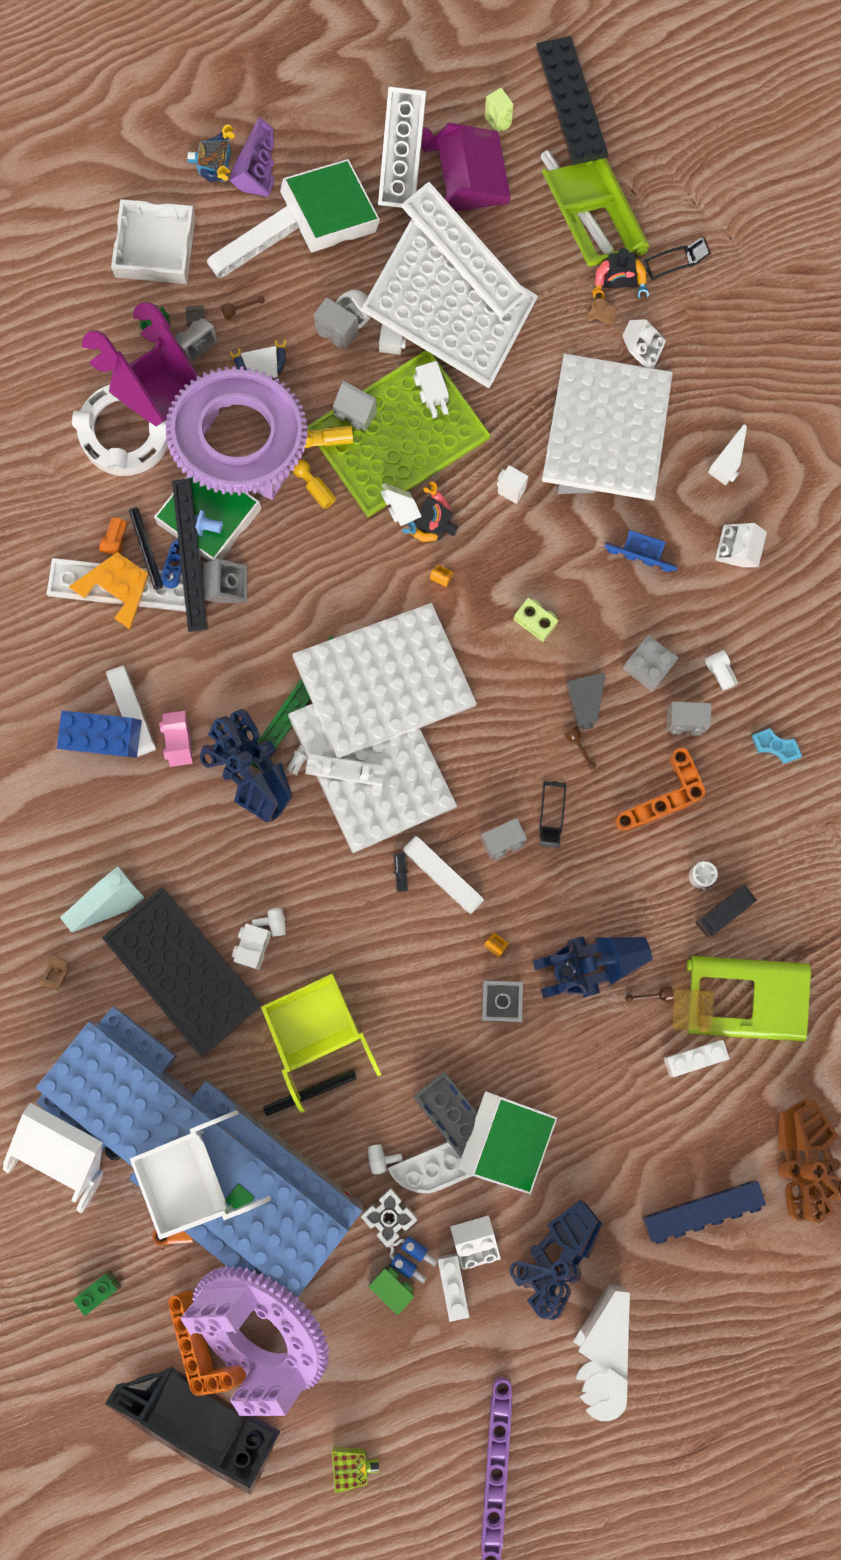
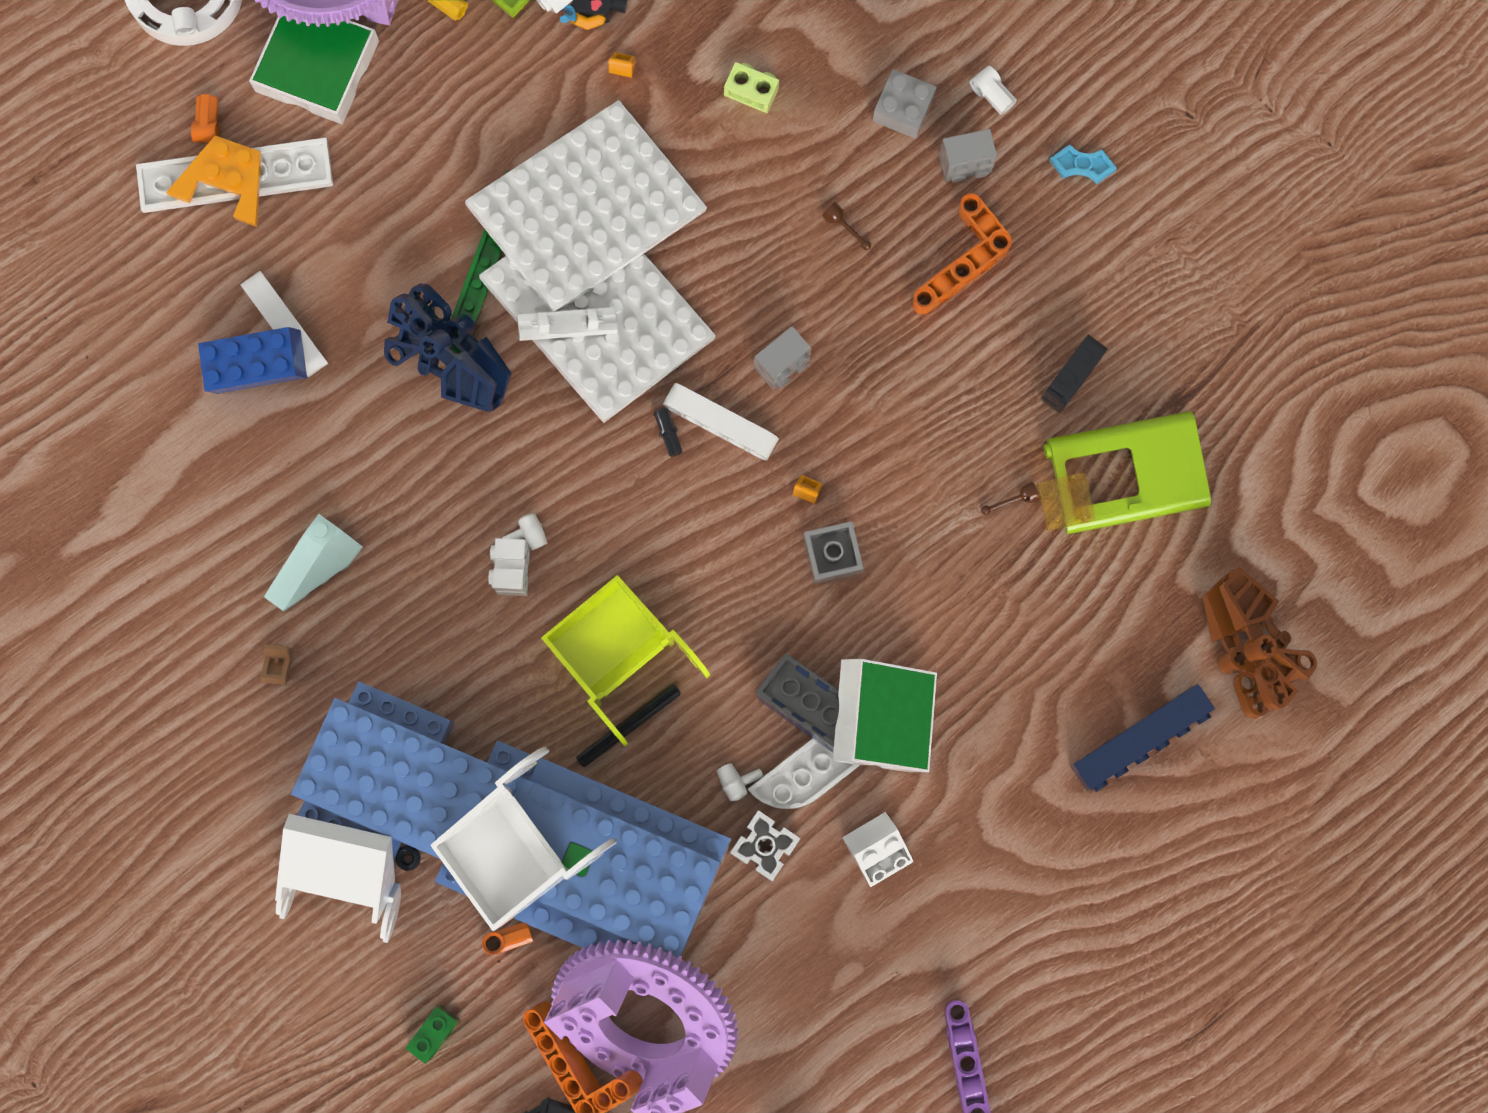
camera: 15 degrees left, 0 degrees up
black plate [102,887,262,1057] -> none
black axle [129,507,163,590] -> none
bright pink brick [159,711,193,767] -> none
blue beam [161,539,182,589] -> none
black tile [172,478,208,632] -> none
light blue bracket [196,510,223,536] -> none
light grey slope [203,558,247,603] -> none
white pin [286,744,307,775] -> none
bright green brick [368,1266,414,1315] -> none
blue piece [389,1235,438,1283] -> none
white brick [438,1253,469,1322] -> none
dark blue piece [510,1199,602,1320] -> none
dark blue piece [532,936,652,999] -> none
black piece [539,781,566,848] -> none
dark grey slope [566,673,605,730] -> none
white piece [573,1284,630,1421] -> none
white brick [664,1040,730,1077] -> none
white piece [689,861,718,890] -> none

